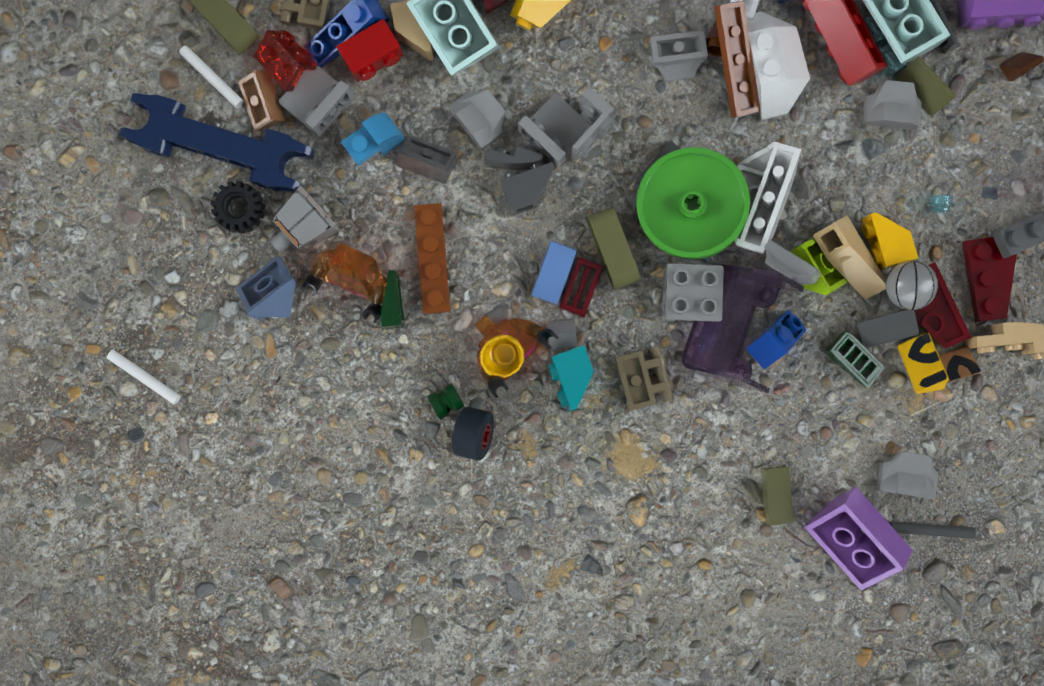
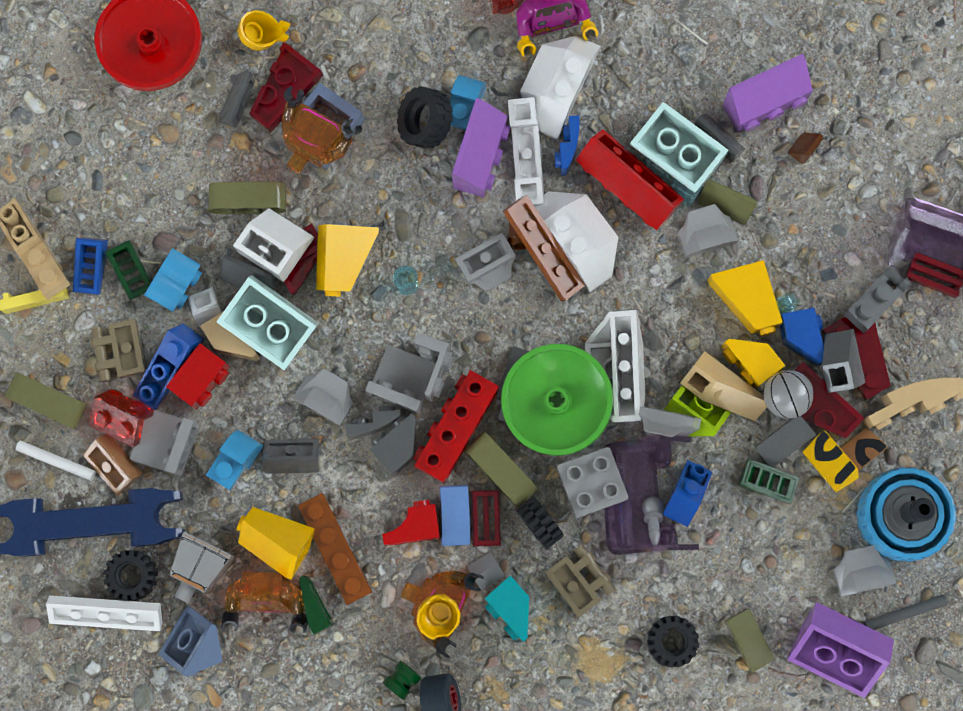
camera: 20 degrees left, 5 degrees down
none -> white plate [46,595,163,631]
none -> yellow slope [237,507,315,580]
none -> red arch [382,500,440,546]
none -> clear light blue bush [393,266,419,295]
none -> red brick [413,370,499,484]
none -> black tyre [516,496,564,550]
none -> light grey bar [642,496,664,546]
none -> black tyre [646,616,700,667]
none -> yellow slope [708,260,783,336]
none -> blue slope [779,308,825,366]
none -> dark grey slope [822,329,865,393]
none -> dark azure wheel [856,467,956,562]

